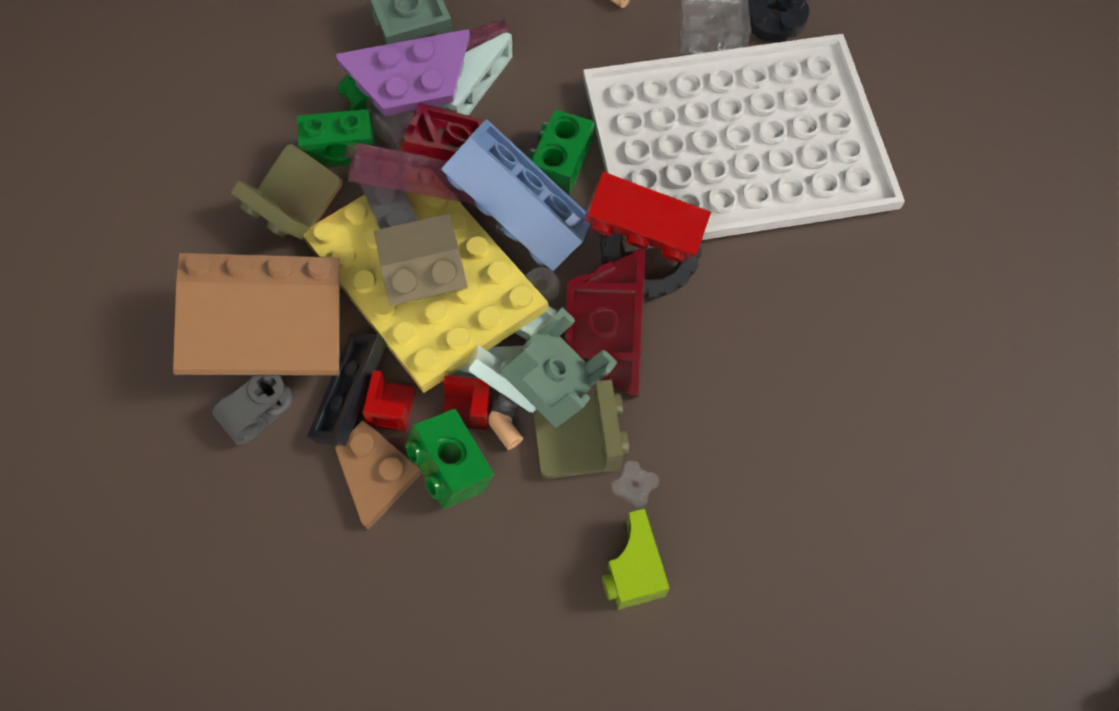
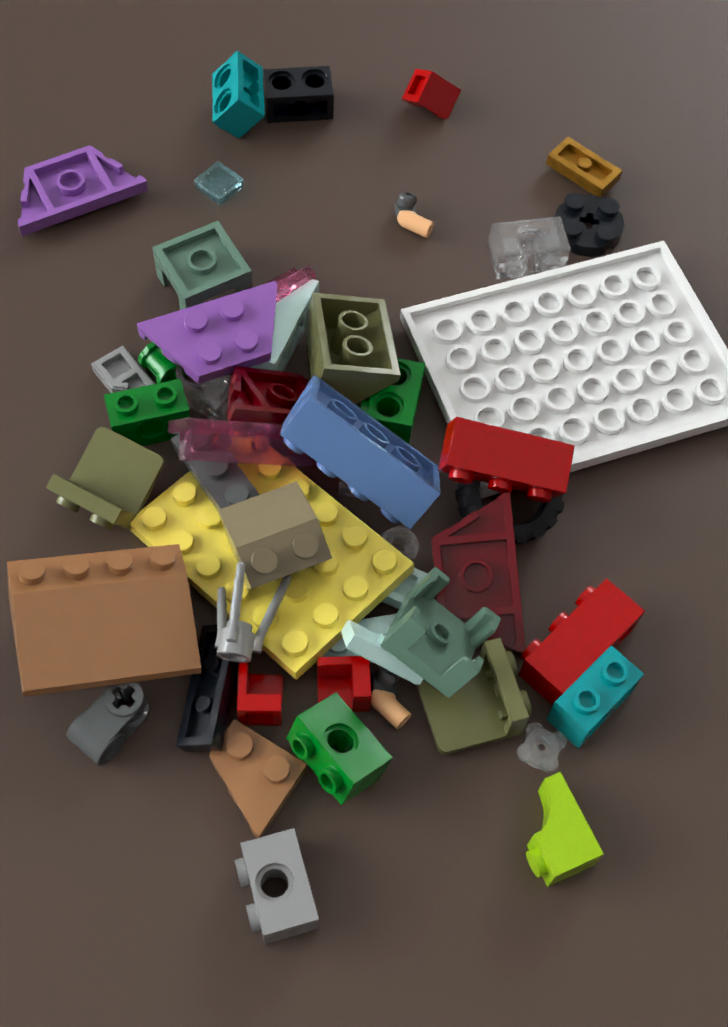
camera: 10 degrees left, 5 degrees down
none -> light grey tile [91,345,155,393]
none -> light grey plant [215,562,291,663]
none -> light grey brick [234,828,319,944]
none -> olive slope [304,292,401,404]
none -> red brick [519,578,645,706]
none -> teal brick [546,645,644,749]

